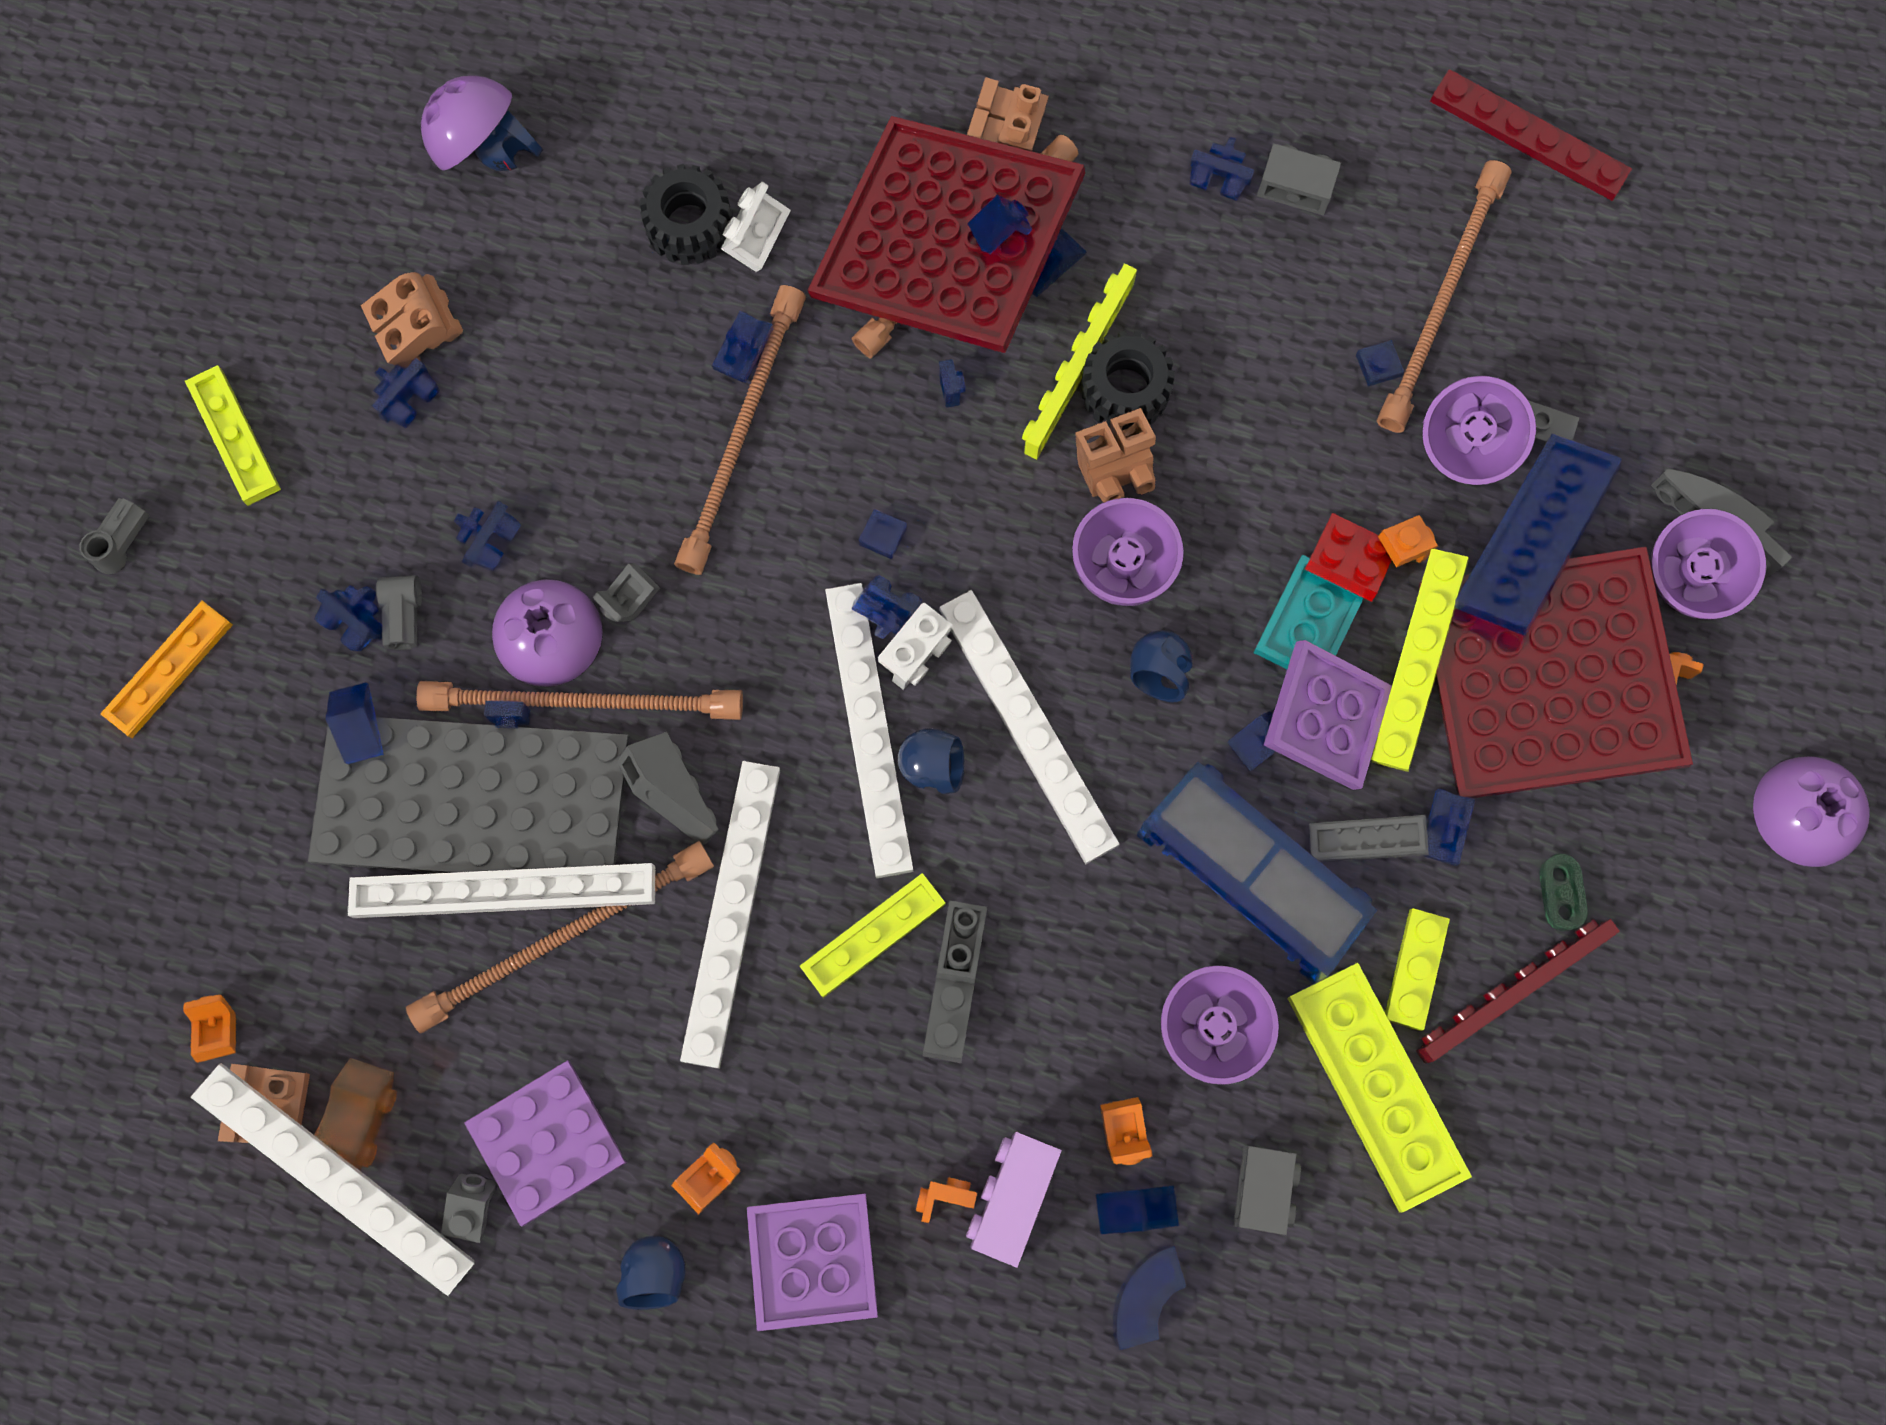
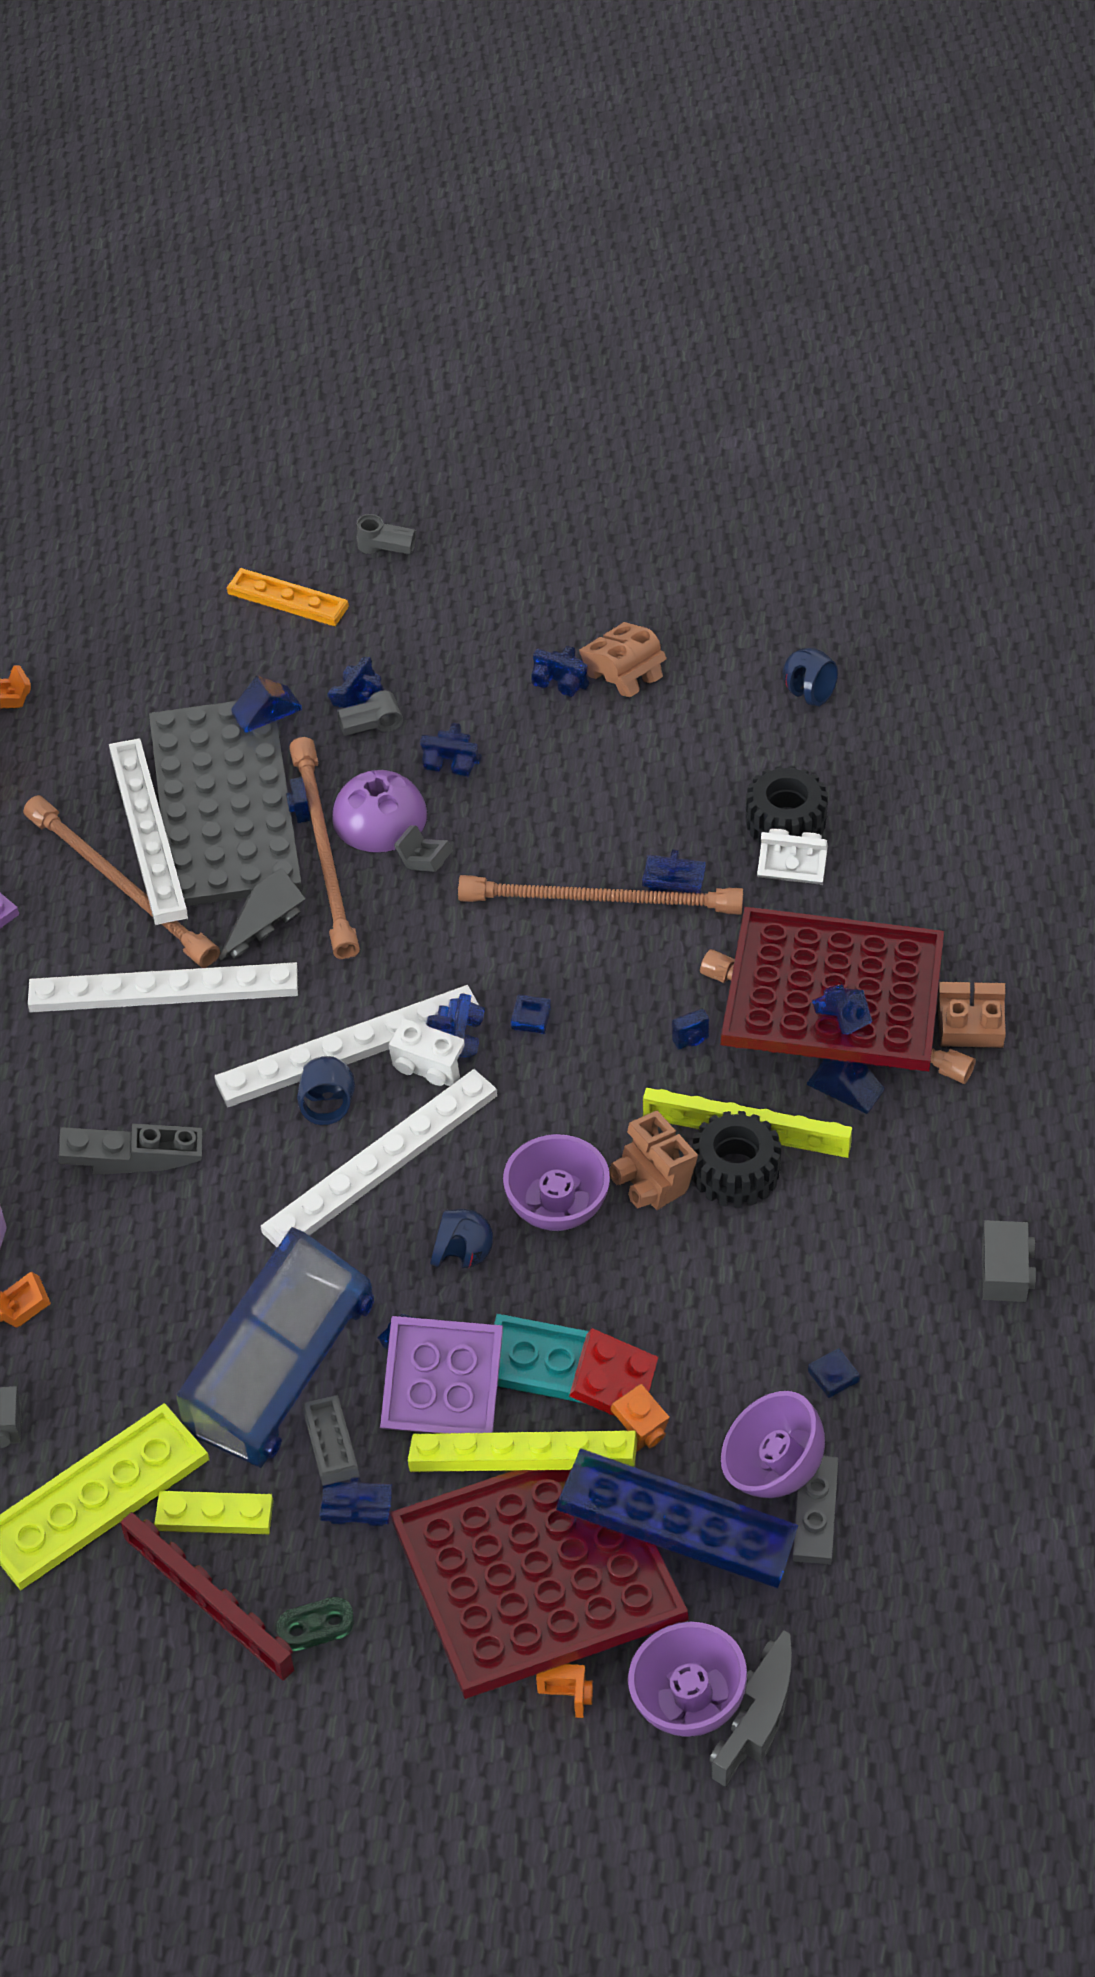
camera: 80 degrees right, 25 degrees down
neon yellow plate [185,365,281,506] -> none
medium lavender piece [421,75,512,170] -> none
neon yellow plate [800,873,946,998] -> none
medium lavender piece [1161,966,1279,1084] -> none
clear blue hips [1190,137,1254,201] -> none
nougat hose [1377,160,1511,433] -> none
medium lavender piece [1753,756,1870,867] -> none

